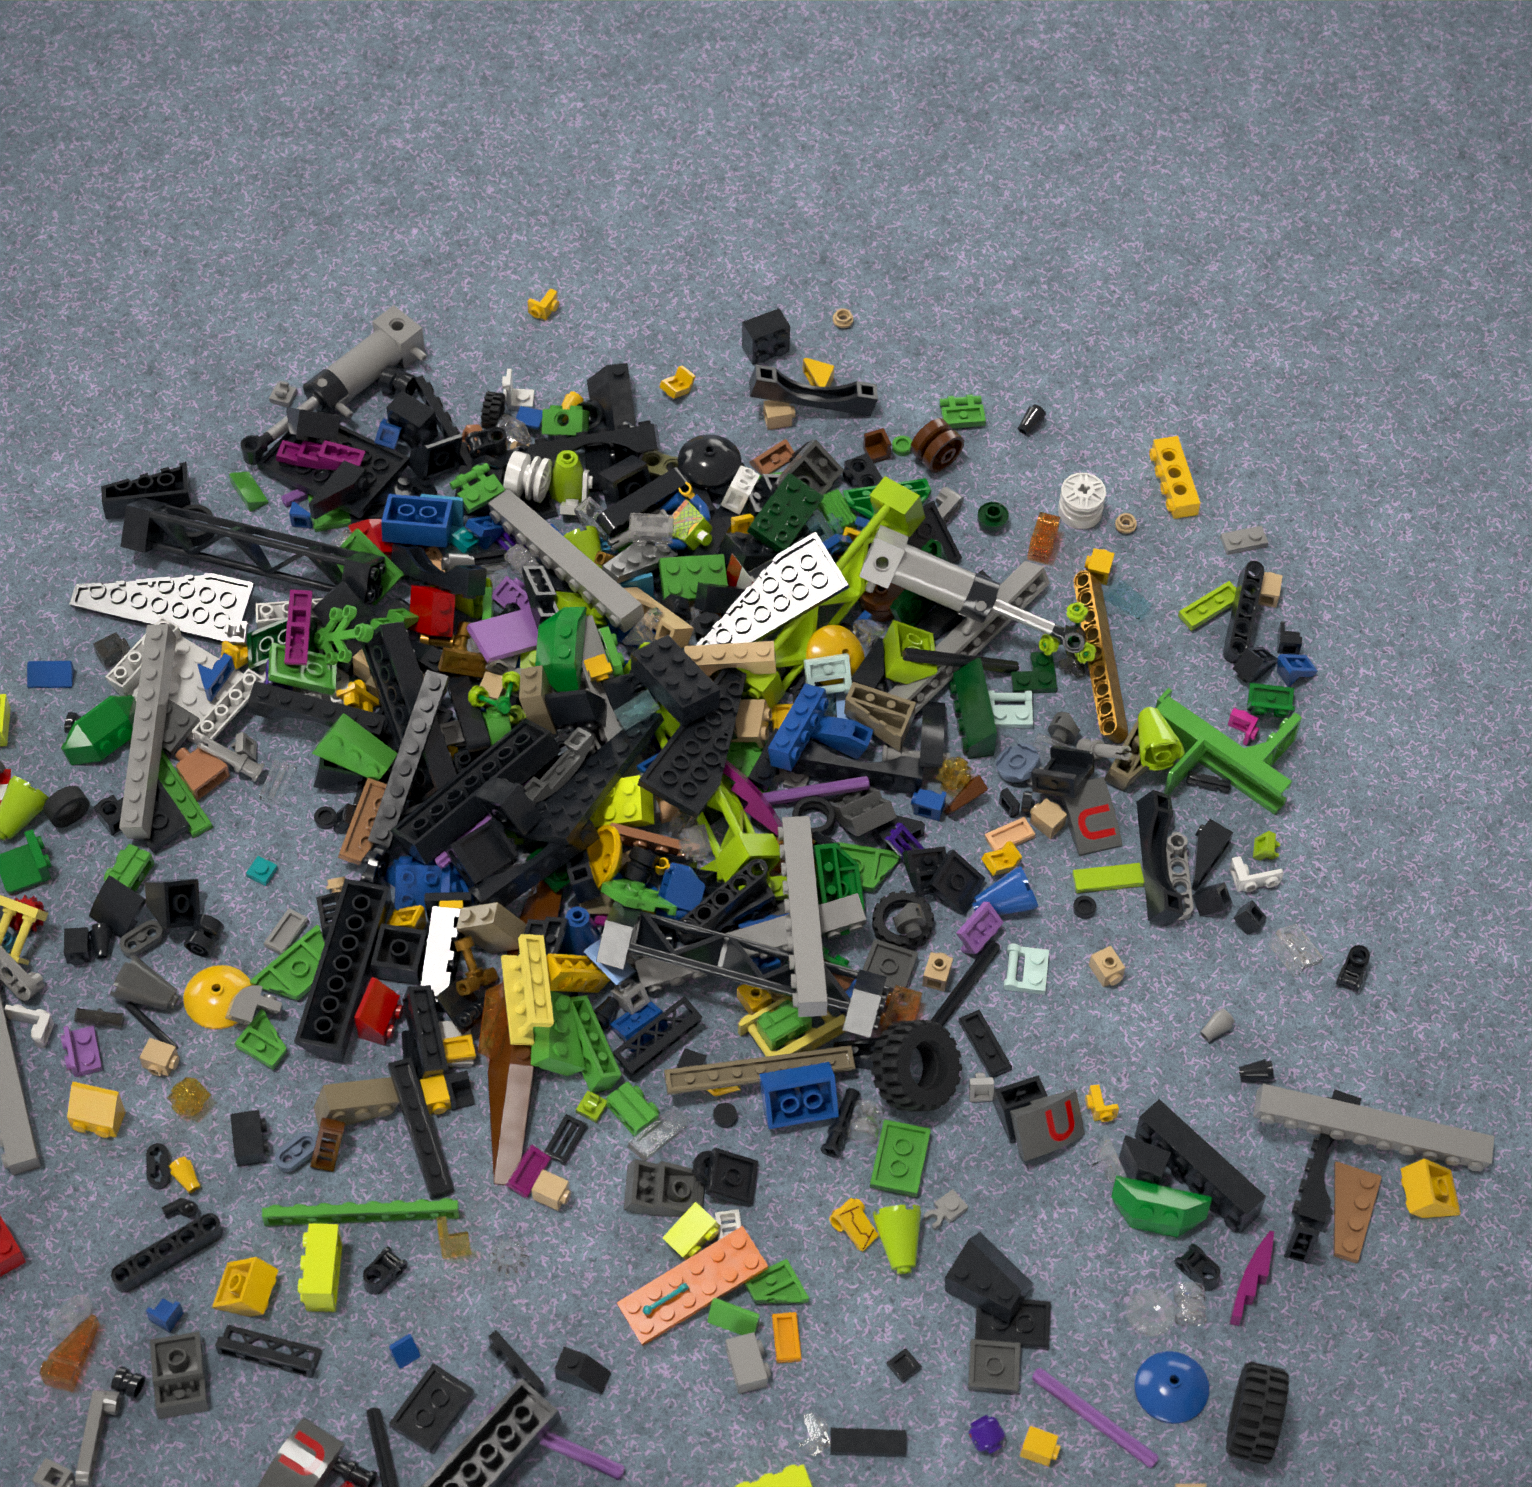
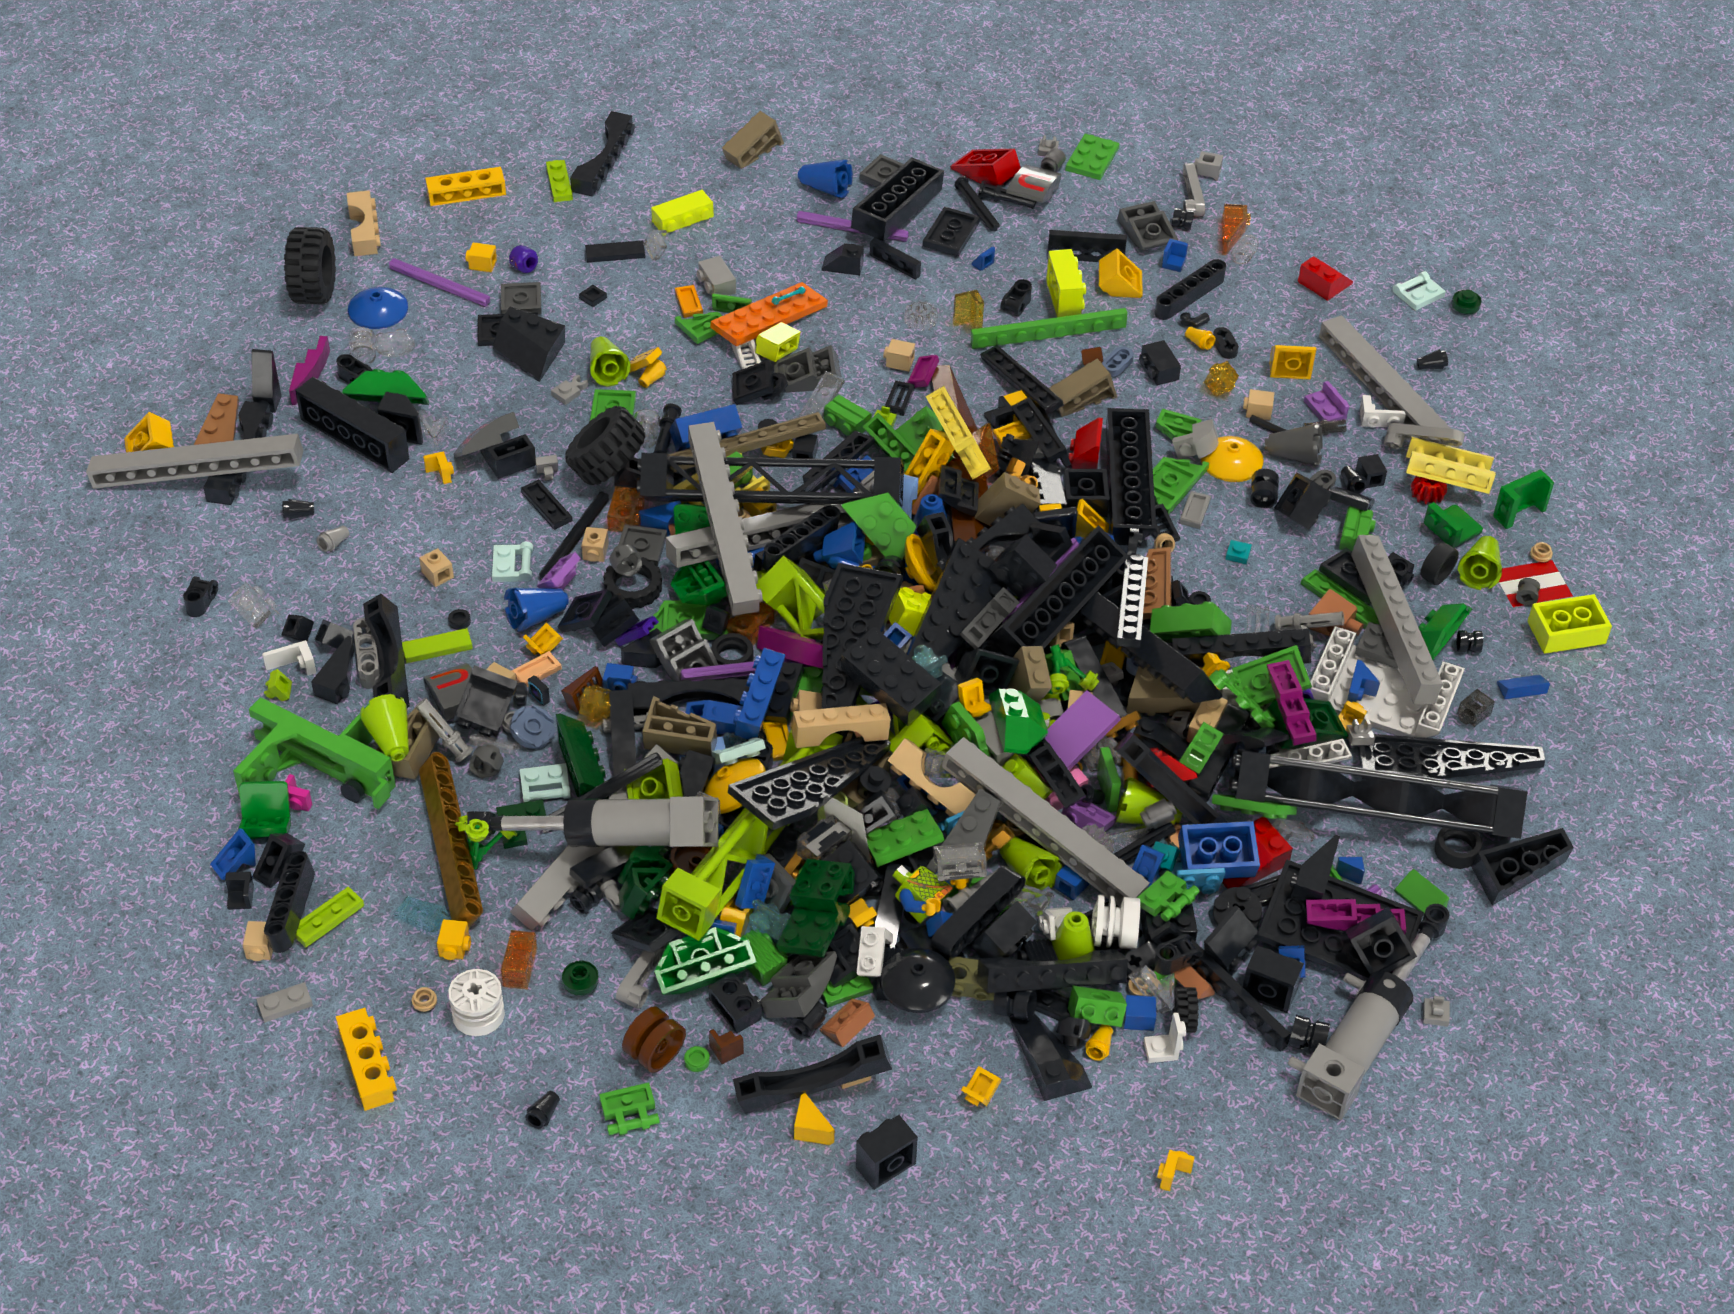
camera: 170 degrees right, 10 degrees down
tan plate [833,309,853,328] -> none

